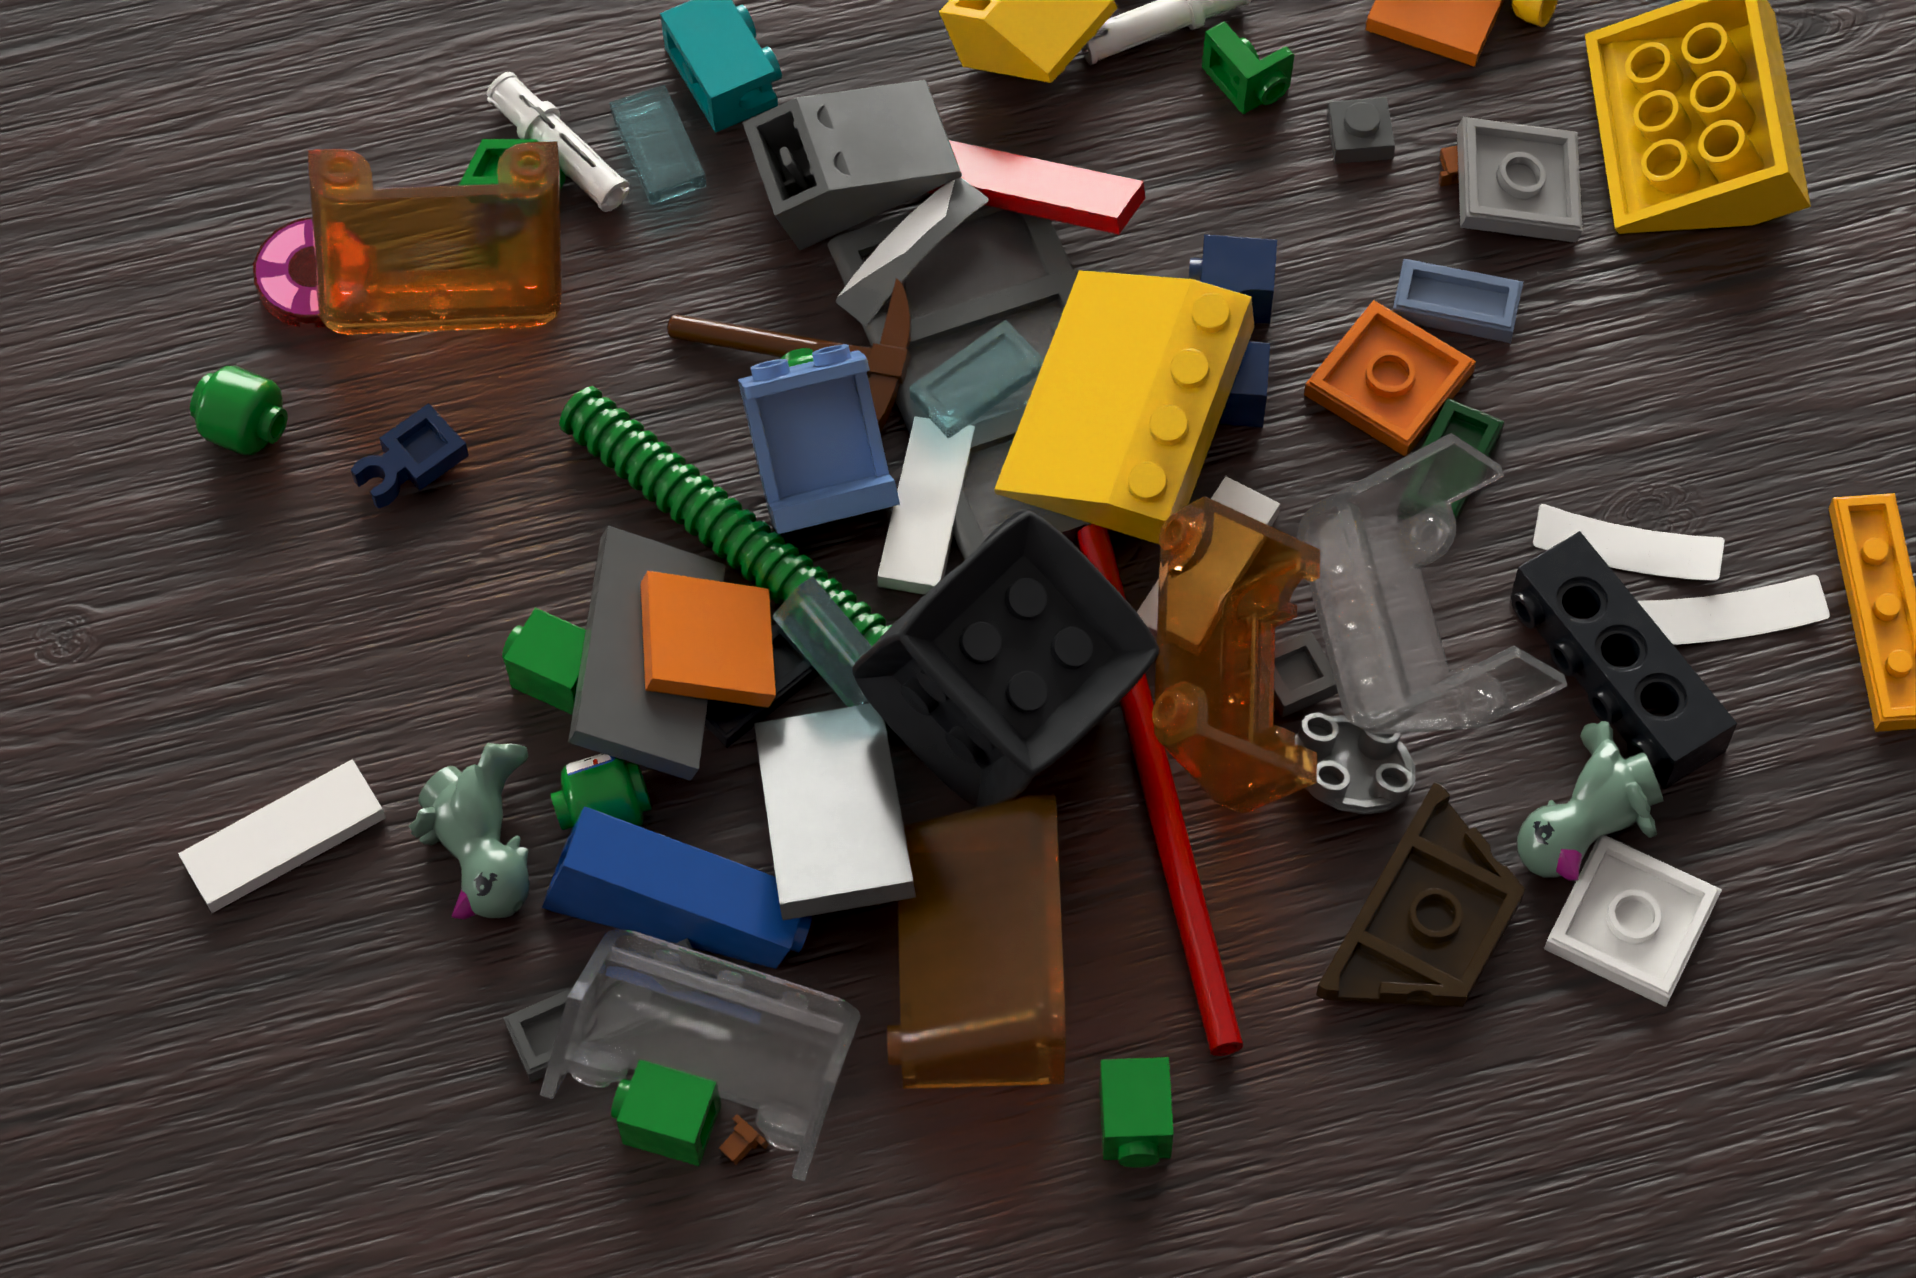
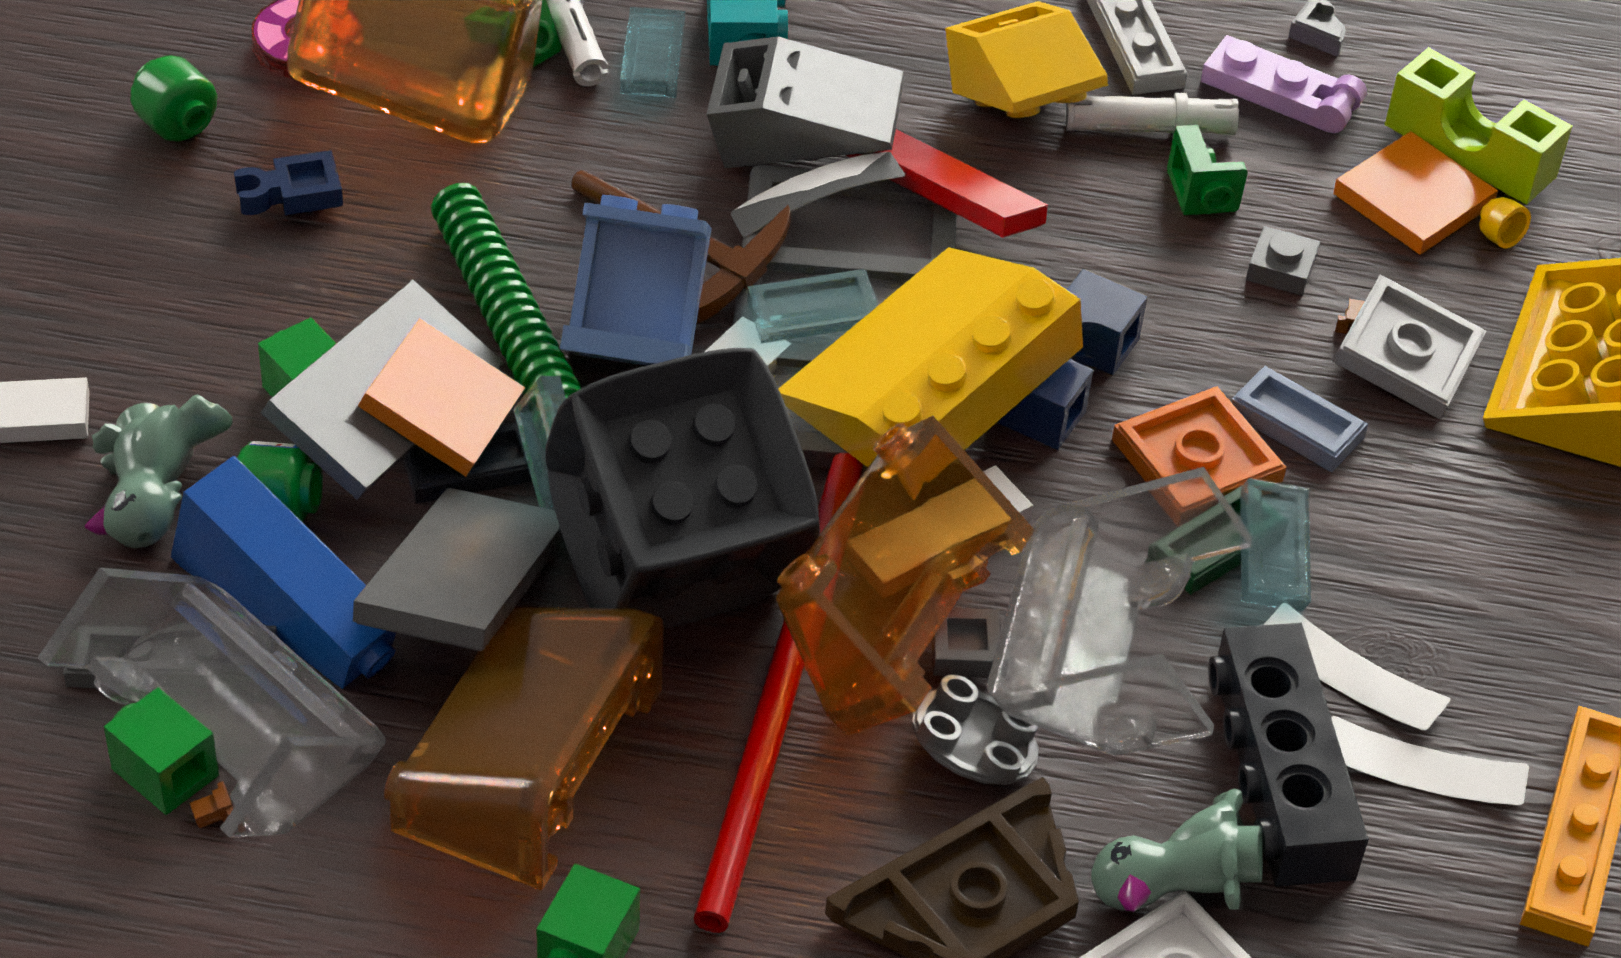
camera: 20 degrees right, 15 degrees down
none -> clear light blue tile [1241,478,1311,612]

